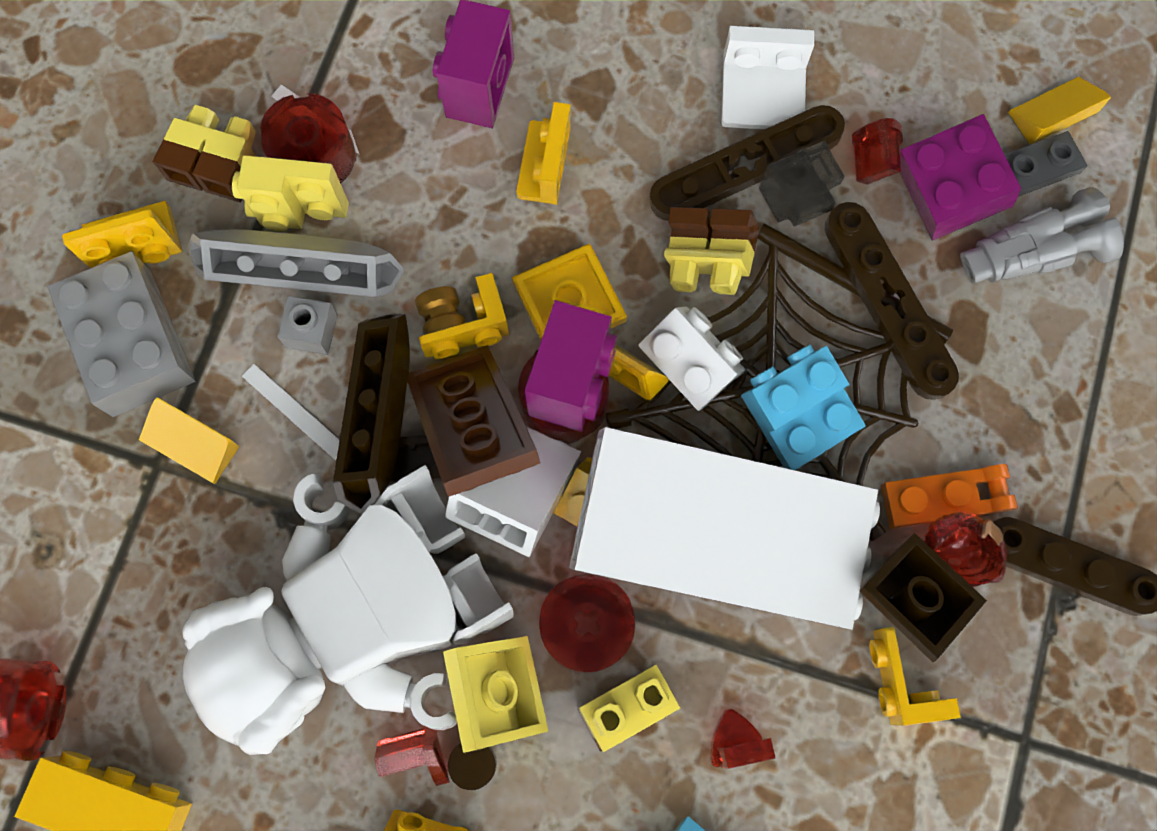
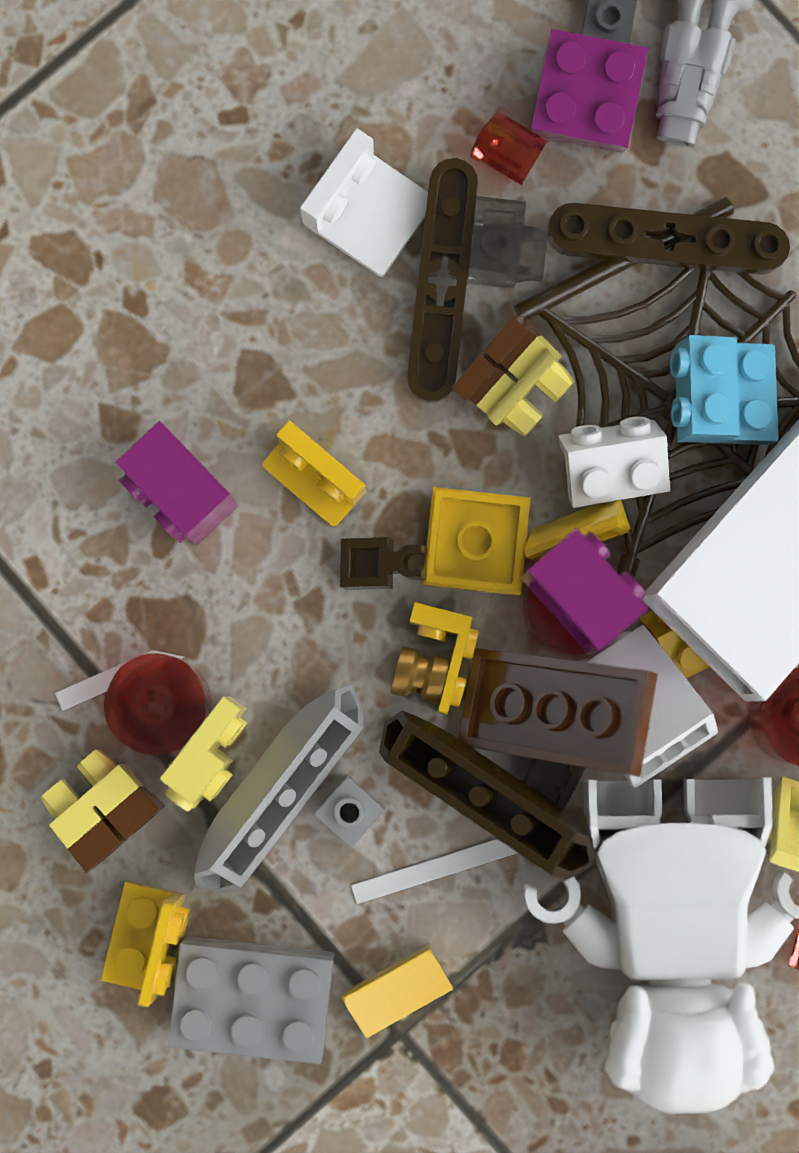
camera: 60 degrees left, 10 degrees up
none -> dark brown plate [340,537,427,590]

